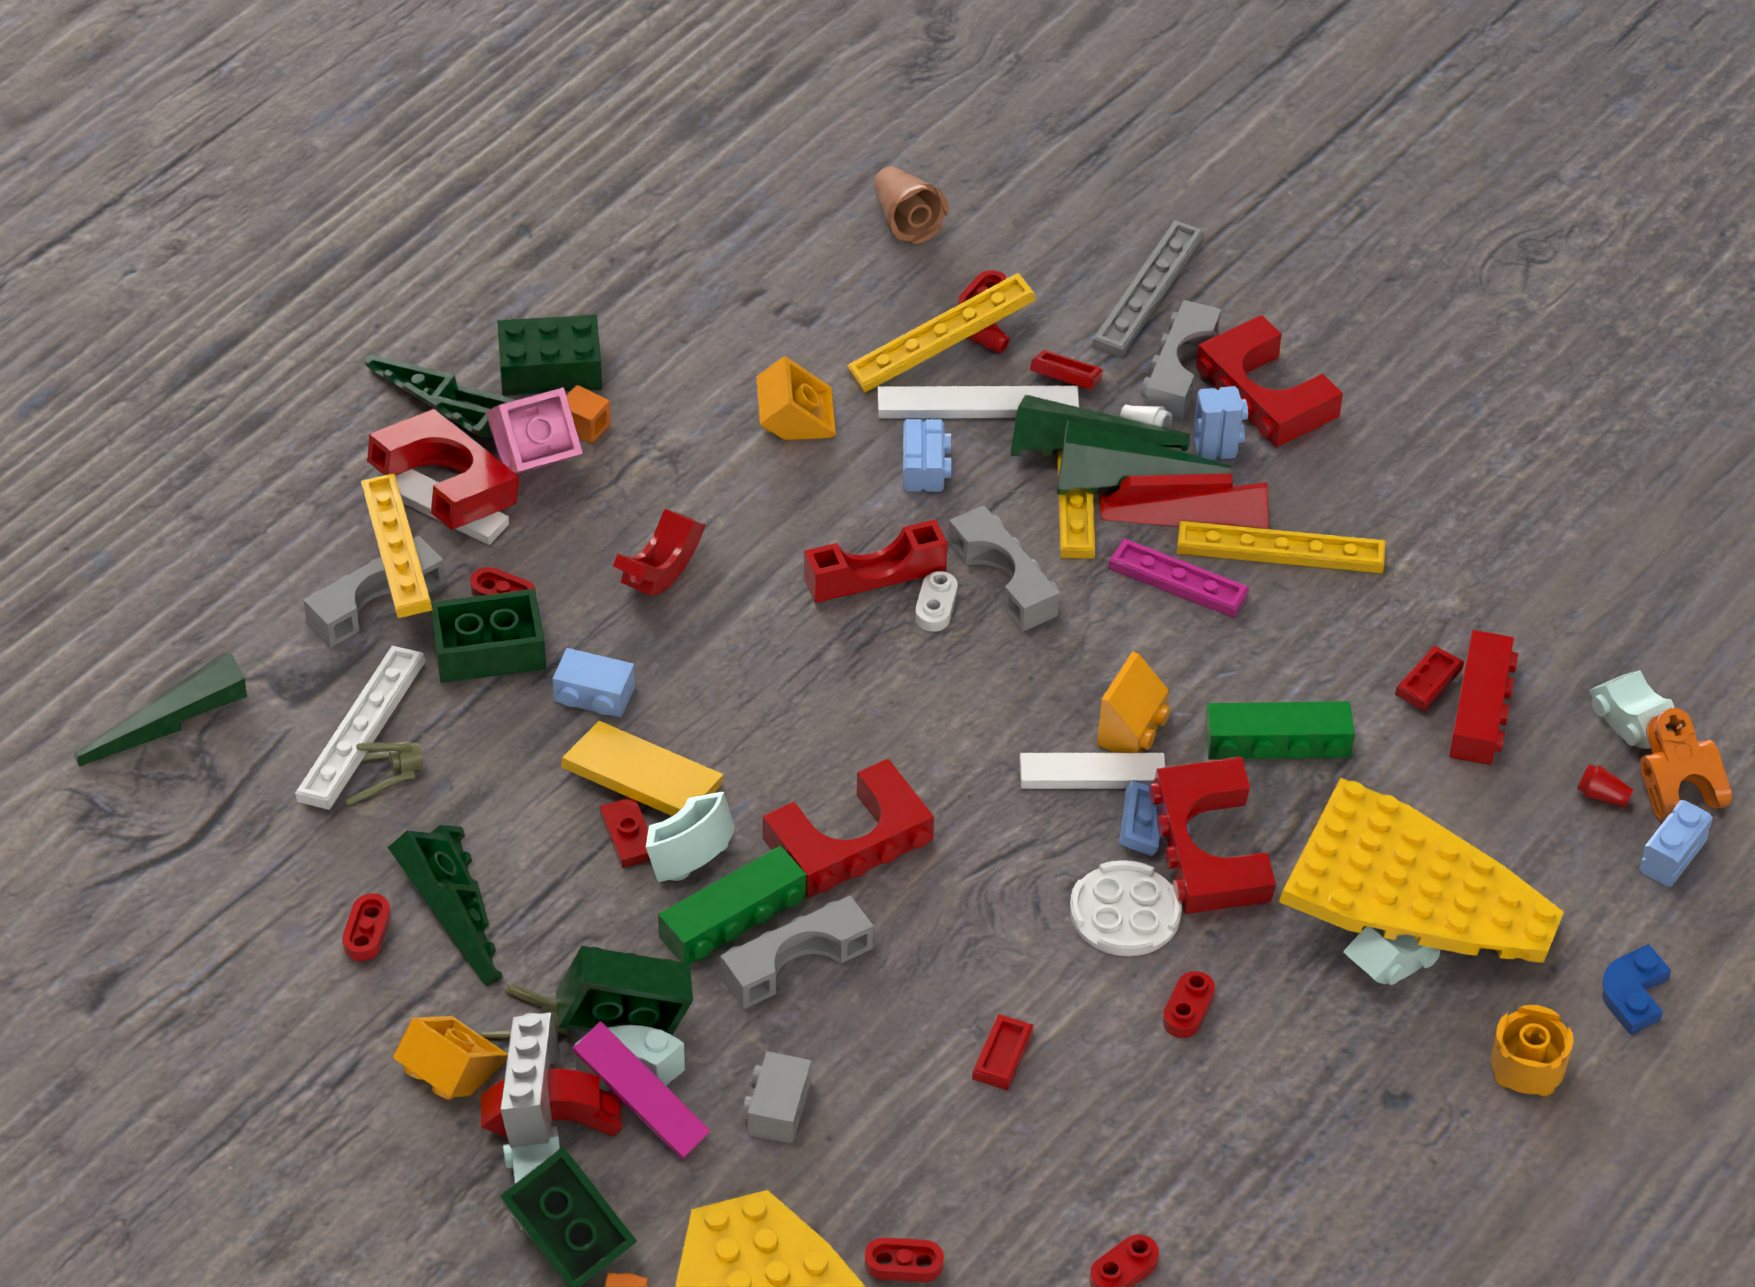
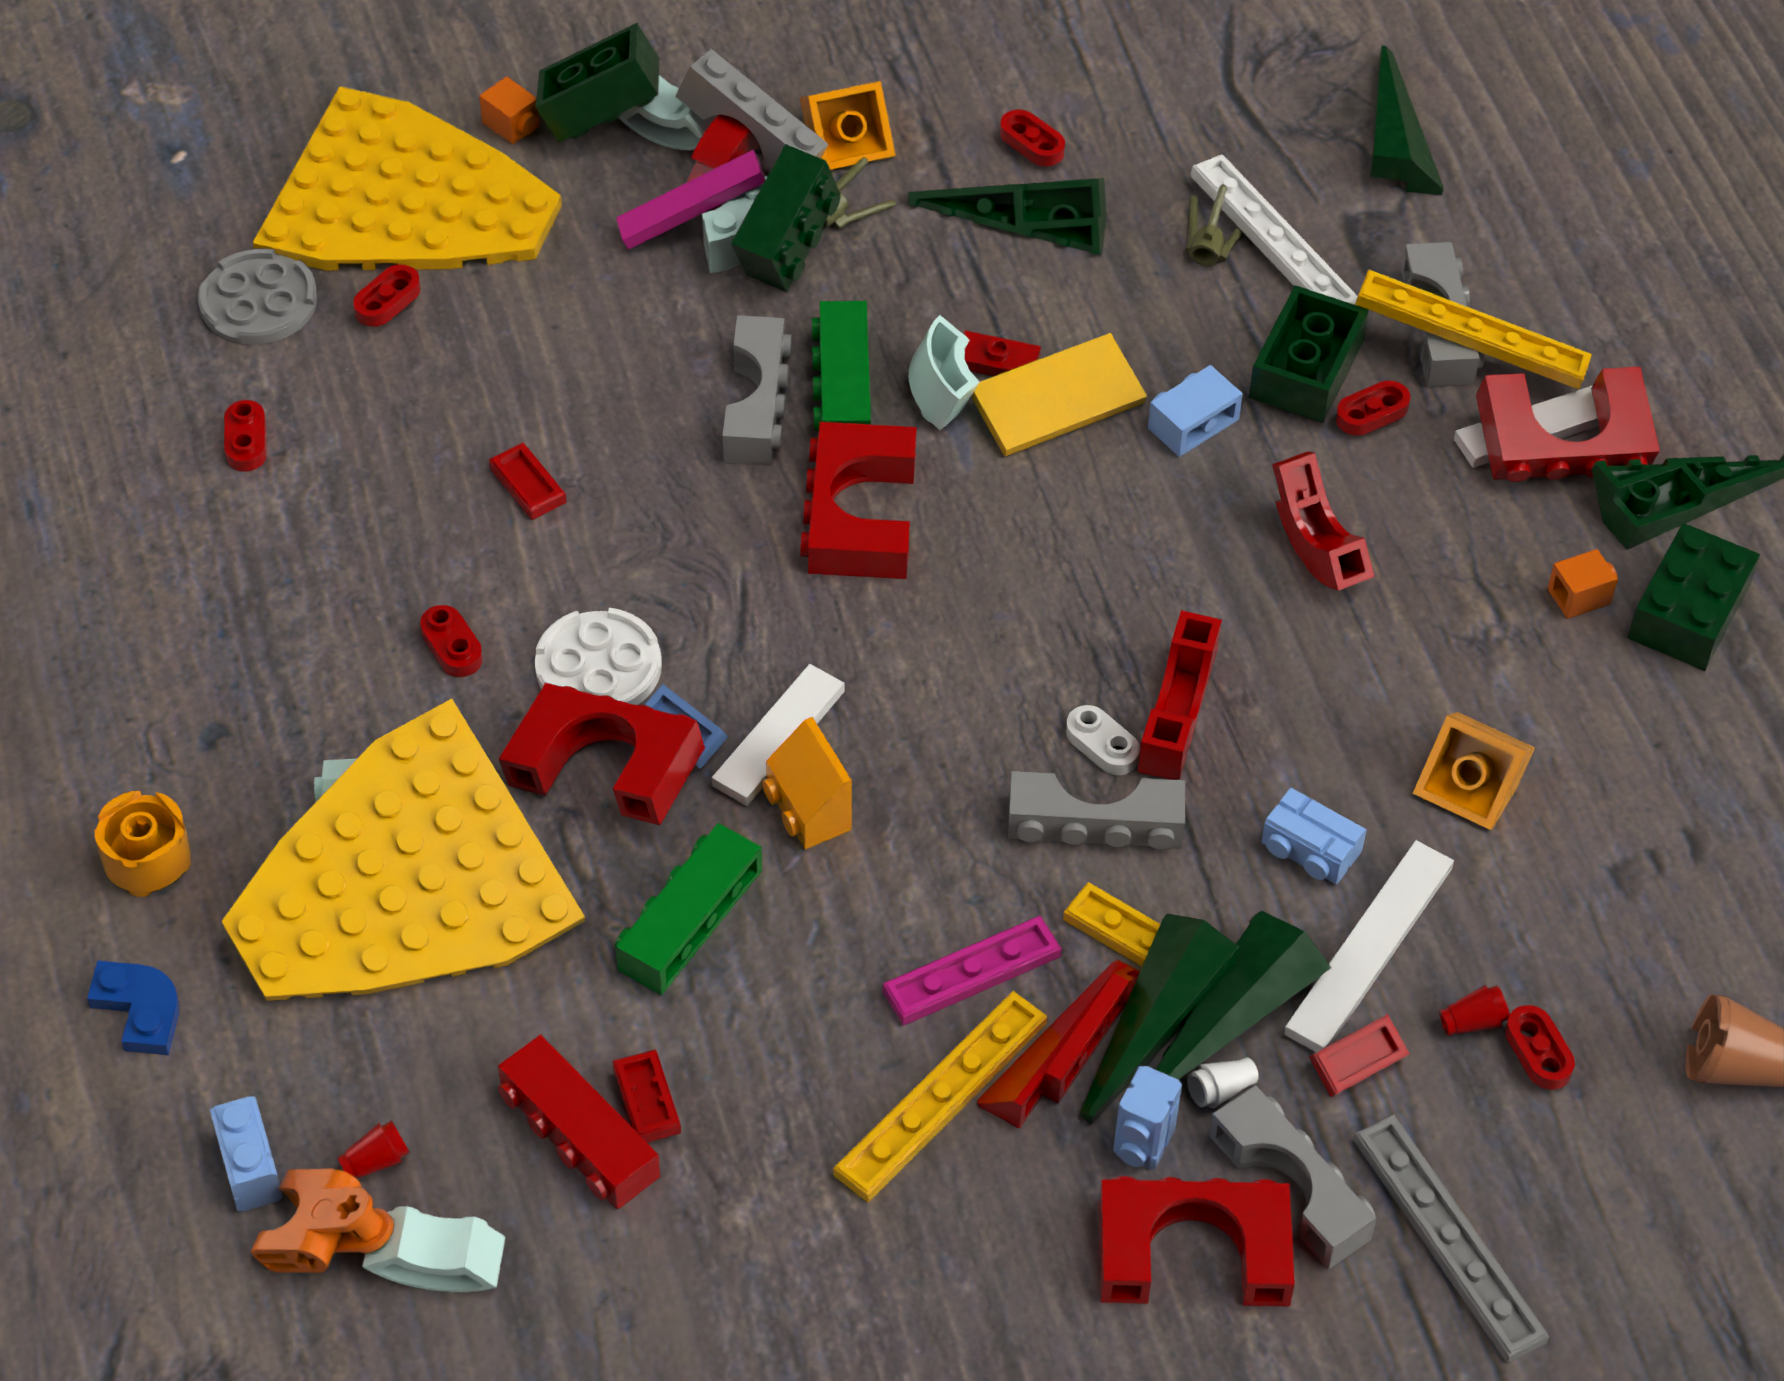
camera: 125 degrees right, 5 degrees up
bright pink brick [486,388,583,474] -> none
light grey brick [742,1051,811,1145] -> none
yellow tile [847,273,1036,393] -> none

